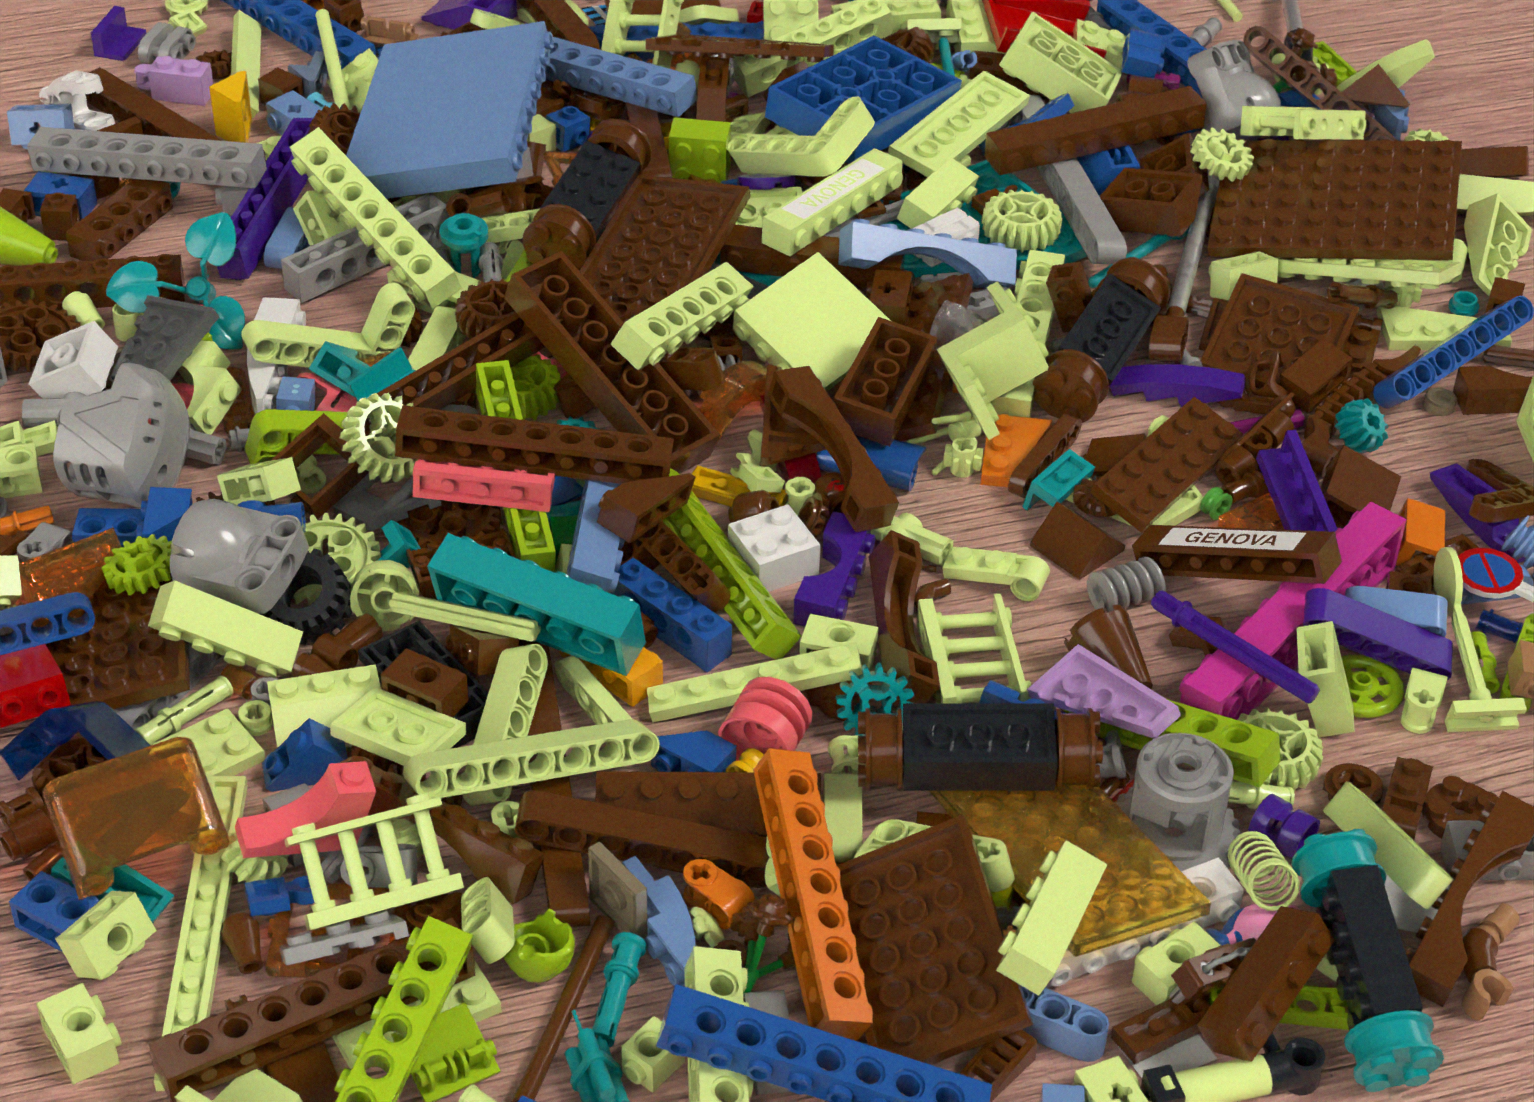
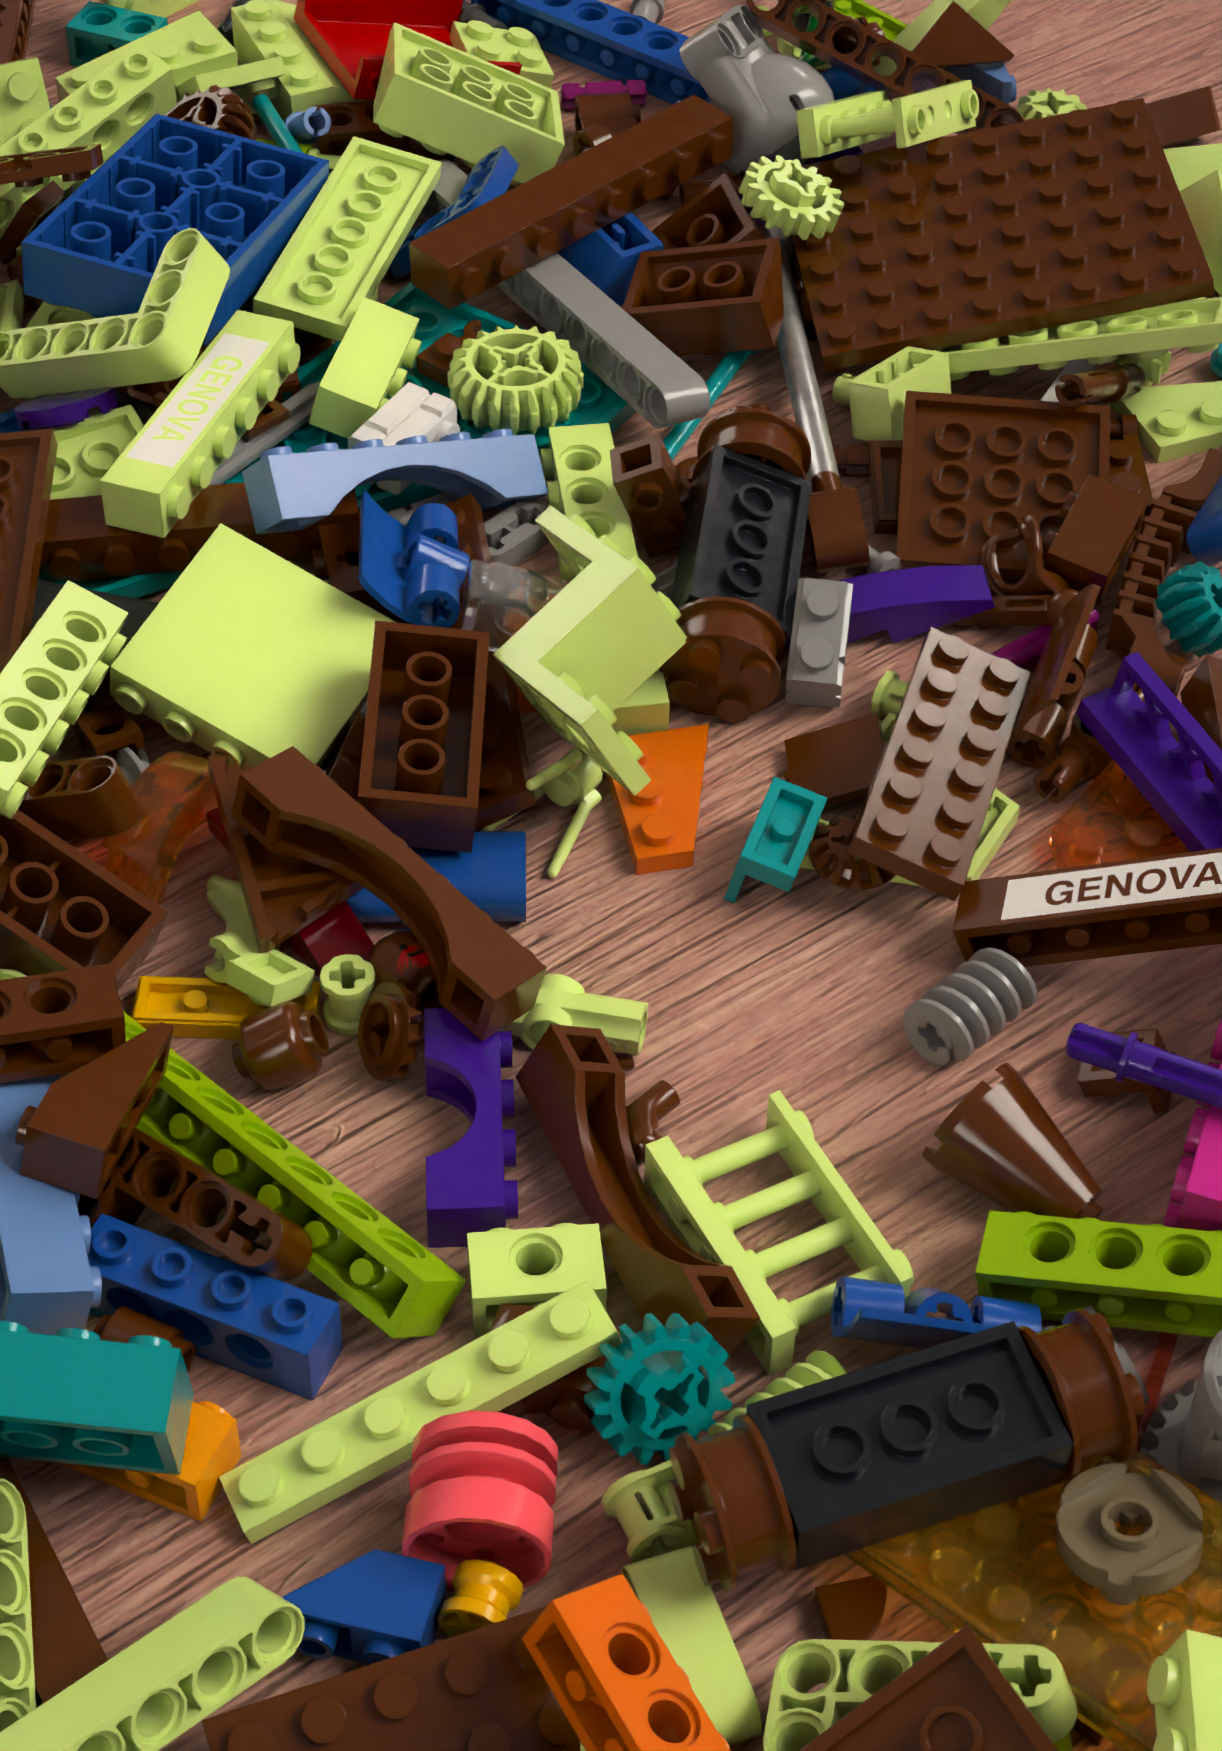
camera: 20 degrees left, 5 degrees up
yellowish green beam [555,655,641,745] -> none
white brick [728,504,820,592] -> none
yellowish green plate [942,547,1050,601] -> none
yellowish green gear [943,437,984,478] -> none
reddish brown beam [1008,413,1082,498] -> none
lavender wing [1027,644,1181,739] -> none
reddish brown slope [1030,502,1126,580] -> none
blue brick [1121,28,1165,78] -> none
bright green bush [1200,487,1233,520] -> none
none -> blue panel [359,490,470,628]
none -> light grey brick [785,577,853,708]
none -> dark tan plate [1055,1463,1203,1605]

